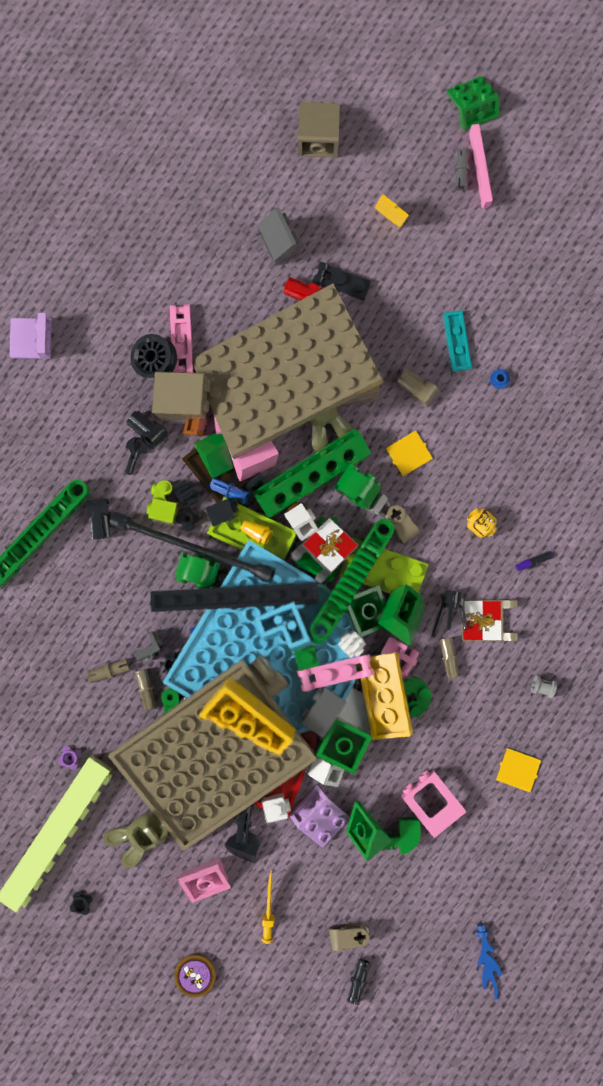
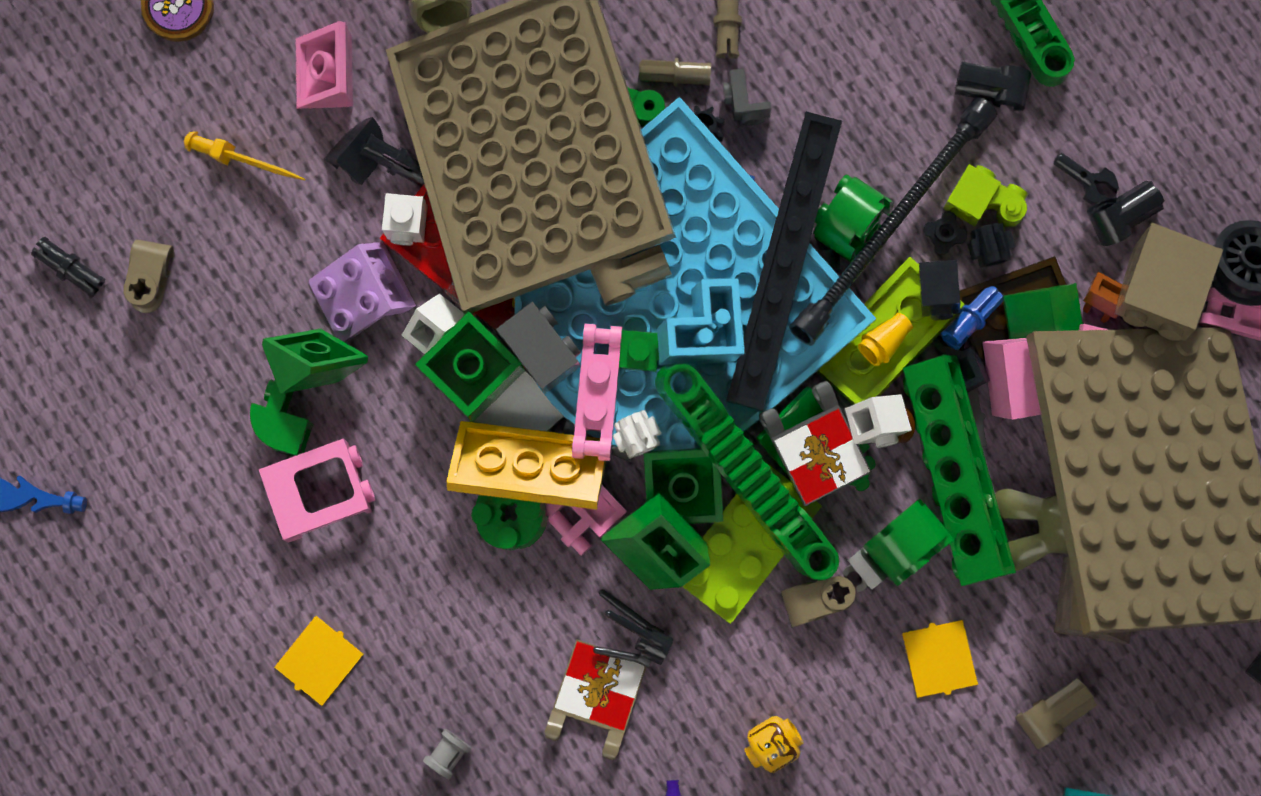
camera: 115 degrees right, 5 degrees down
yellow wedge [199,677,296,755] -> none
dark tan axle [440,637,459,679] -> none

